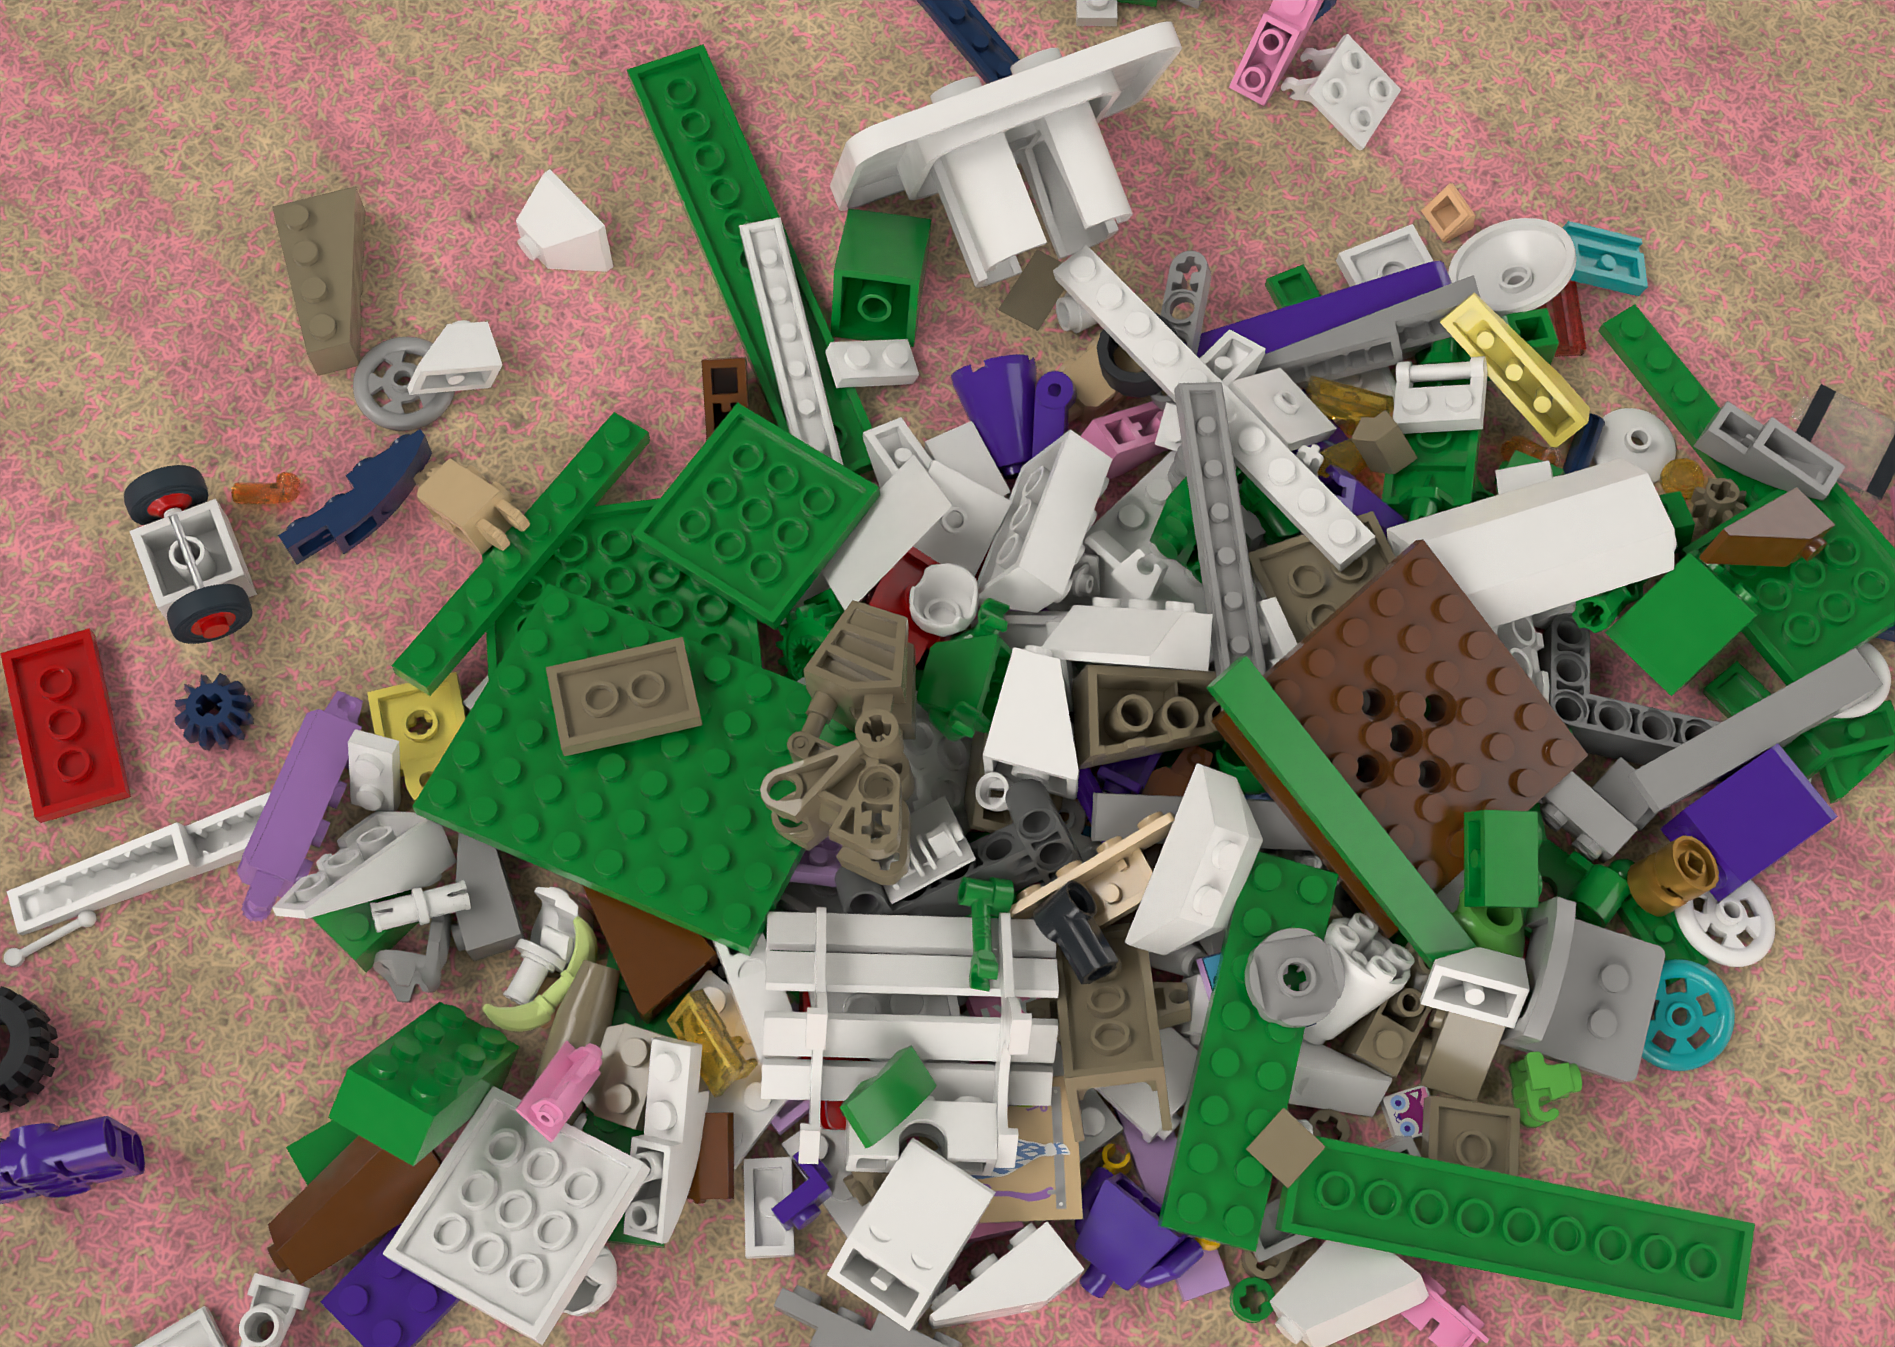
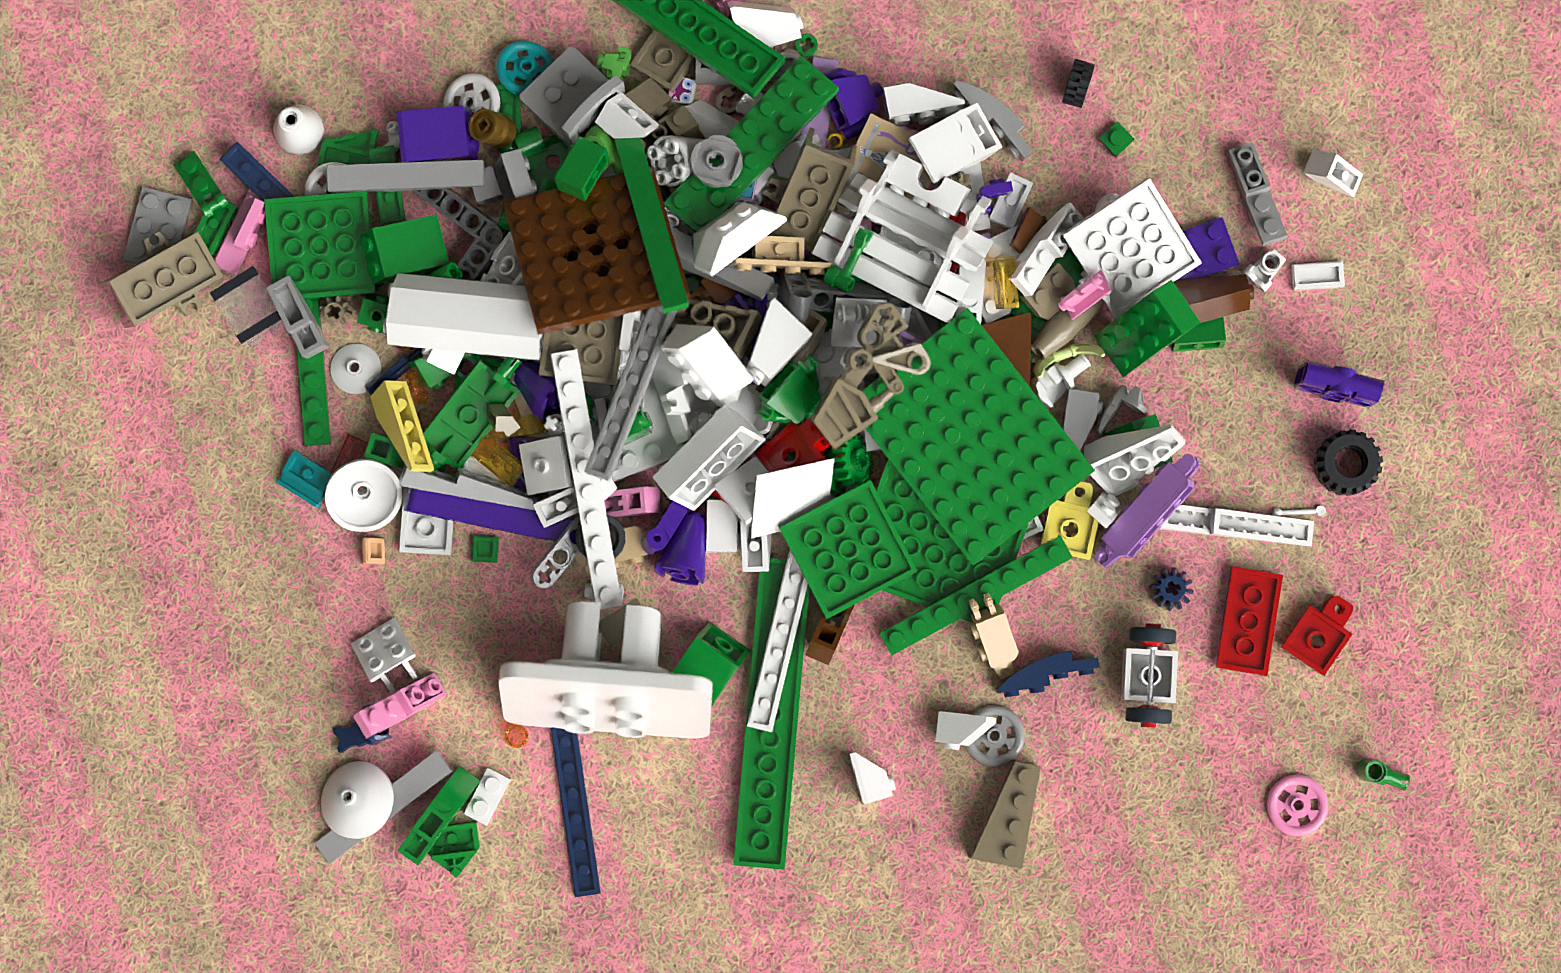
camera: 150 degrees left, 15 degrees up
clear orange arm [231,472,300,505] -> none
white pin [370,880,471,933] -> none
dark tan plate [546,637,702,756] -> none
white plate [825,339,919,388] -> none
green slope [840,1045,937,1148] -> none
white hair [909,563,979,637] -> none
white hinge [975,772,1014,812] -> none
black piece [1033,880,1119,984] -> none
dark tan sticker [1246,1108,1325,1188] -> none
white plate [1393,356,1488,434] -> none
clear yellow plate [1660,458,1704,500] -> none
reddish brown slope [1699,487,1835,567] -> none

